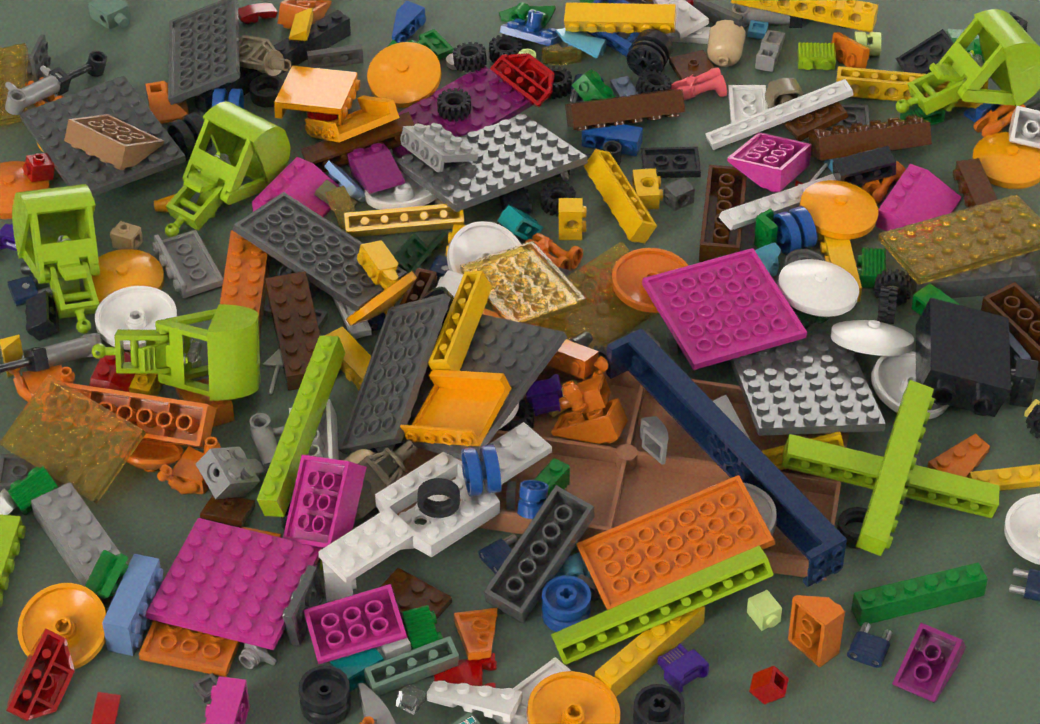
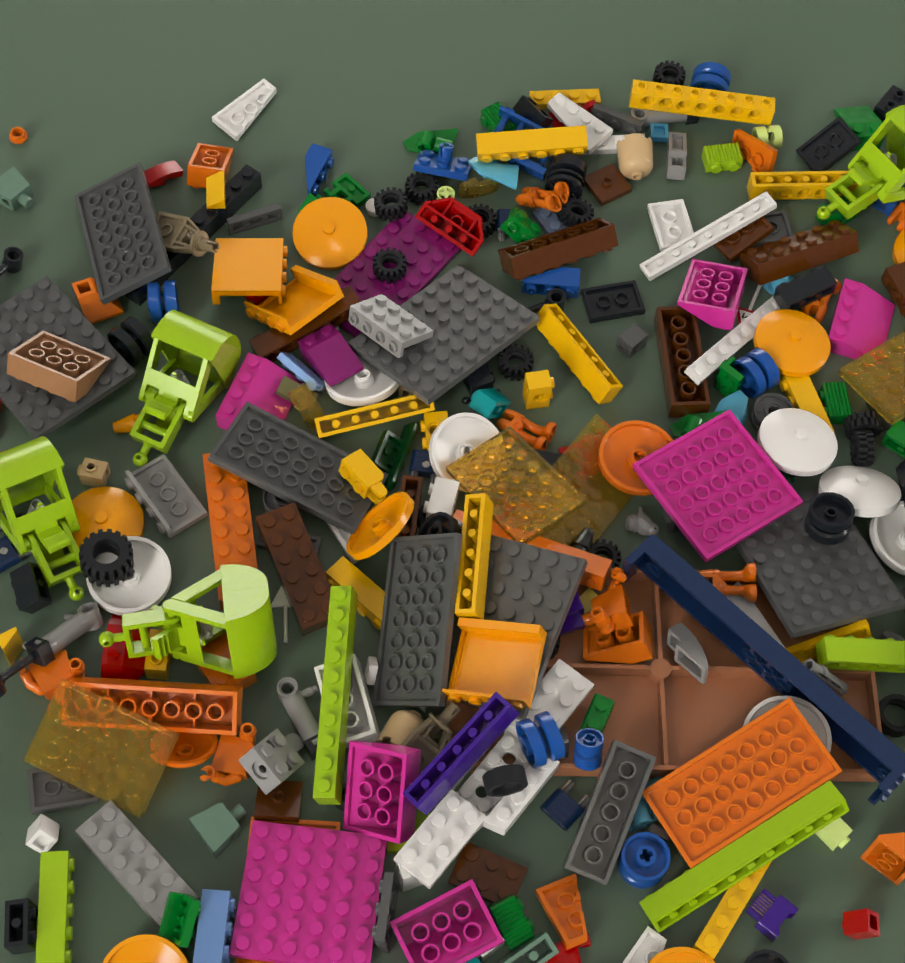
camera: 15 degrees left, 15 degrees up
green brick [7,466,59,515] -> none
black tyre [249,74,284,108] -> none
yellow brick [632,168,663,210] -> none
coral piece [670,67,727,100] -> none
dark tan brick [765,78,804,108] -> none
none -> black tyre [79,529,134,587]
none -> sand green torso [189,802,247,858]
none -> white tile [364,656,378,685]
none -> dark purple brick [402,692,520,815]
none -> orange piece [516,182,569,212]
none -> orange piece [698,563,757,603]
none -> light grey pin [803,659,849,695]
none -> black wheel [804,492,855,545]

